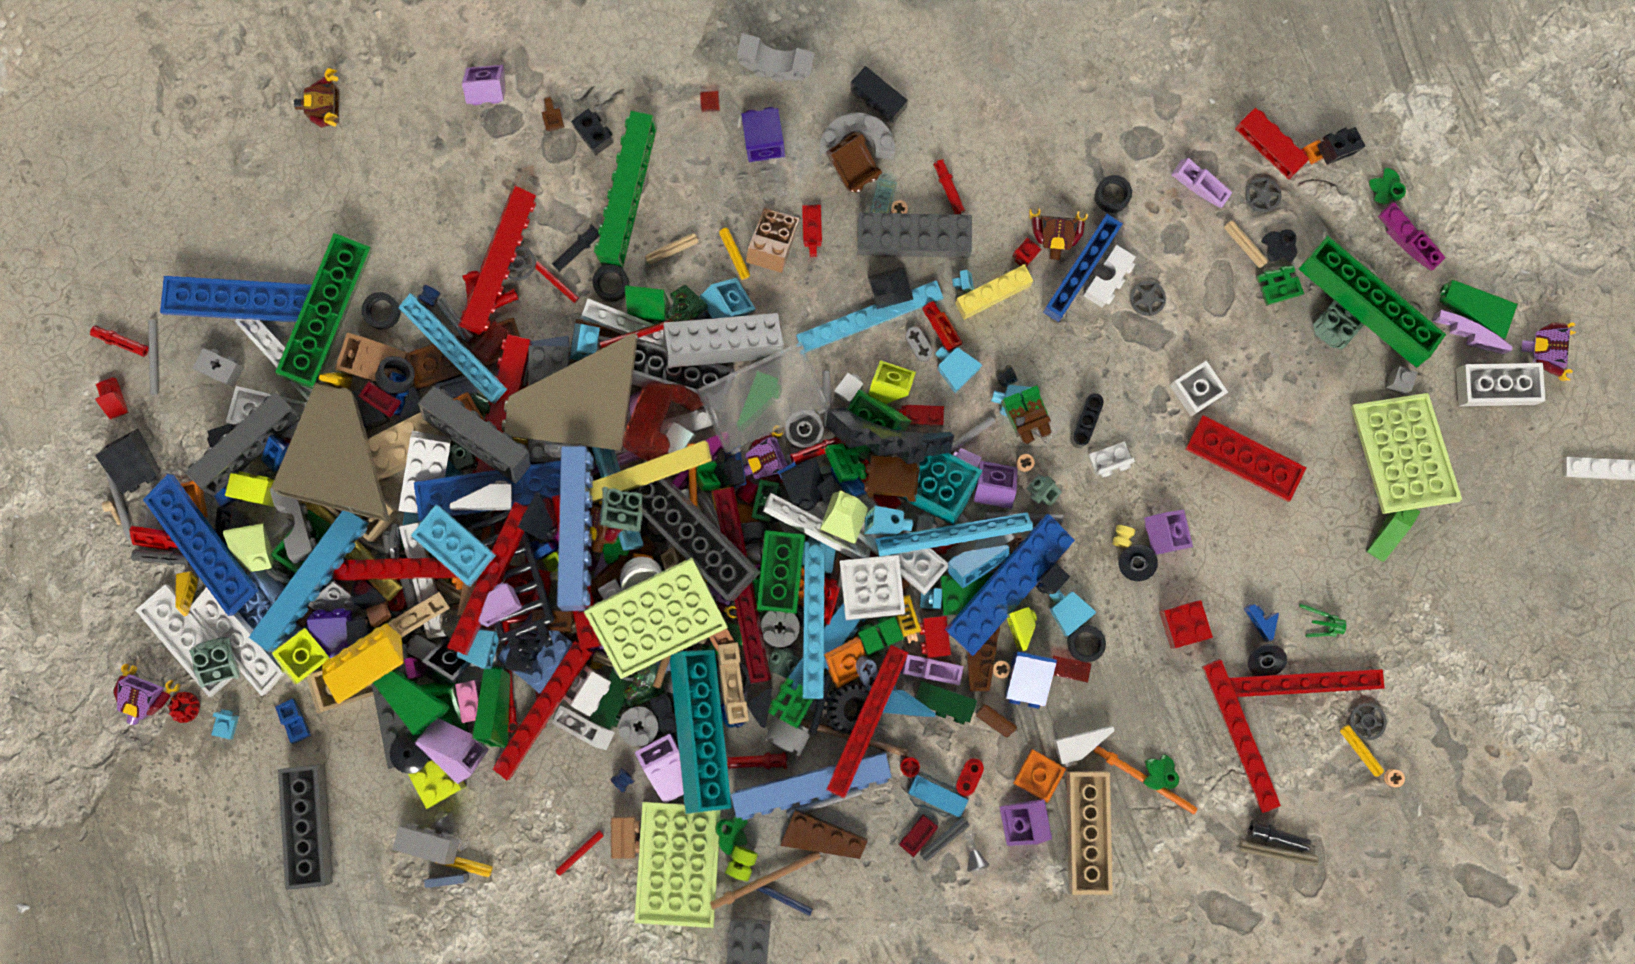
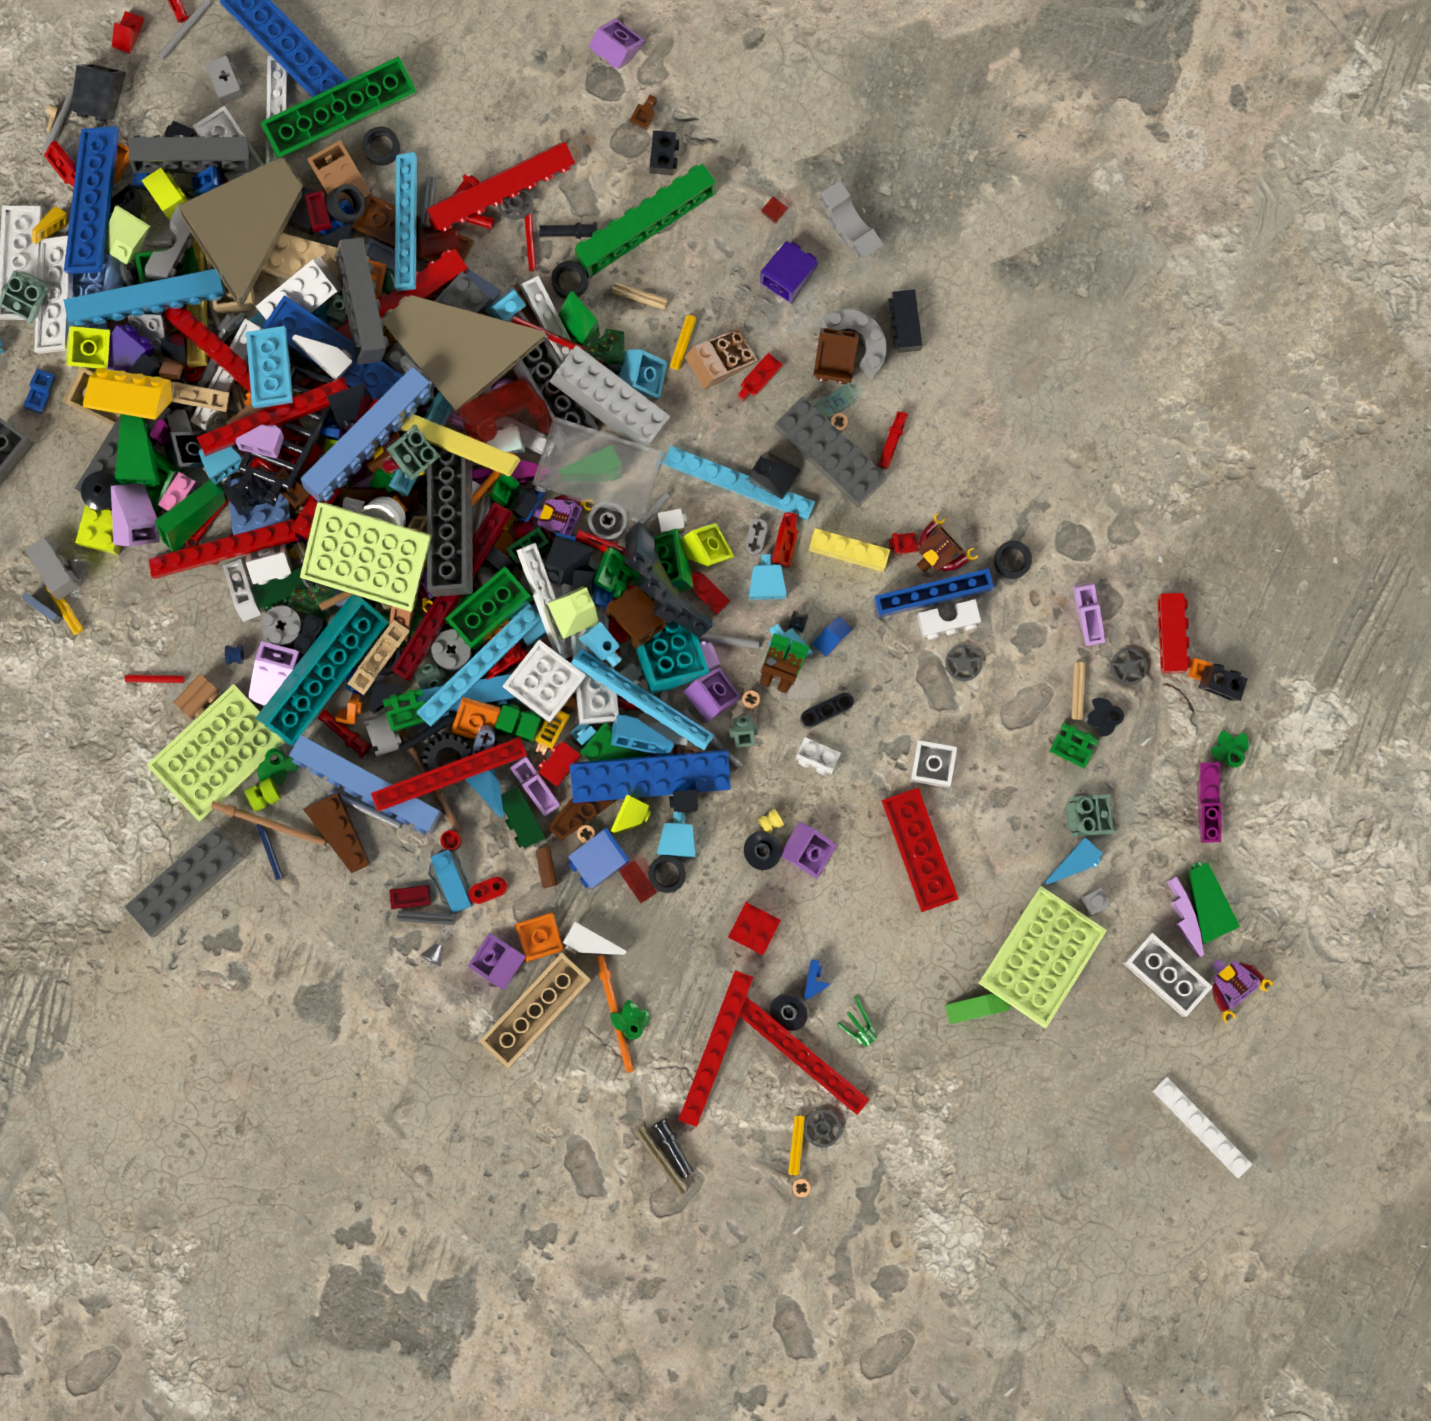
camera: 40 degrees right, 0 degrees up
dark grey pin [131,549,190,566] -> none
yellow slope [319,372,353,390] -> none
dark blue wheel [417,284,441,307] -> none
medium azure tile [952,270,974,293] -> none
green brick [1298,236,1447,368] -> none
none -> orange bracket [335,693,363,724]
none -> blue slope [812,616,853,657]
none -> dark azure slope [1043,838,1103,885]

